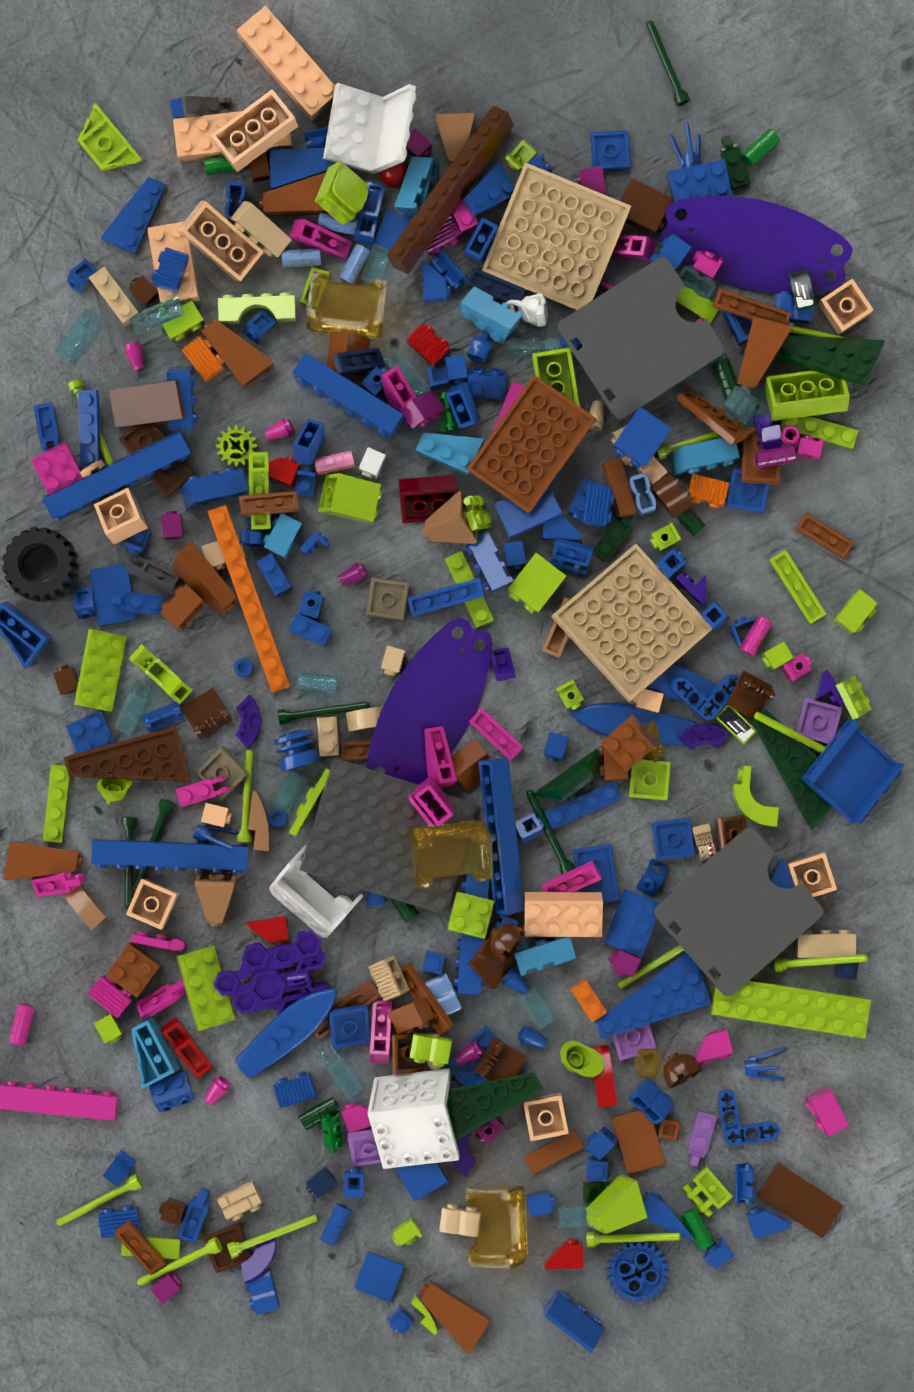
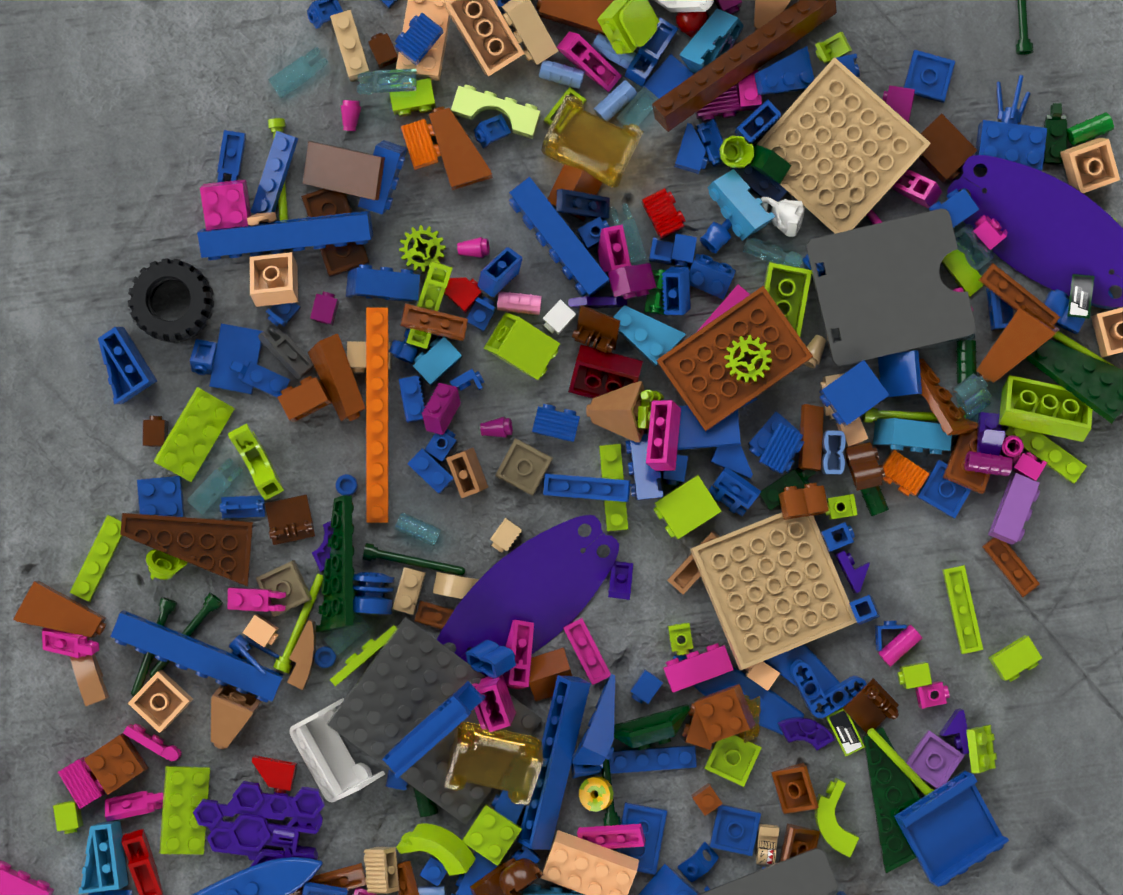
camera: 25 degrees right, 0 degrees up
none -> dark green wing [316,495,355,633]
none -> blue piece [382,681,486,778]
none -> lime arch [396,823,476,876]
none -> magenta brick [421,383,461,435]
none -> medium nougat brick [446,447,488,498]
none -> blue brick [466,640,516,678]
none -> blue brick [532,404,580,442]
none -> dark purple tile [568,296,627,308]
none -> reddish brown hinge [572,305,620,354]
none -> blue wedge [572,674,615,765]
none -> yellow piece [579,776,614,812]
none -> dark pink brick [646,400,681,471]
none -> dark pink brick [662,643,734,693]
none -> dark orange brick [691,783,723,816]
none -> lime hair [719,136,754,168]
none -> lime gear [724,335,772,383]
none -> dark green slope [748,144,791,184]
none -> dark orange slope [771,763,819,814]
none -> dark orange brick [779,483,829,520]
none -> blue tile [878,351,922,398]
none -> medium lavender brick [988,473,1040,545]
none -> light nougat brick [1060,138,1120,193]

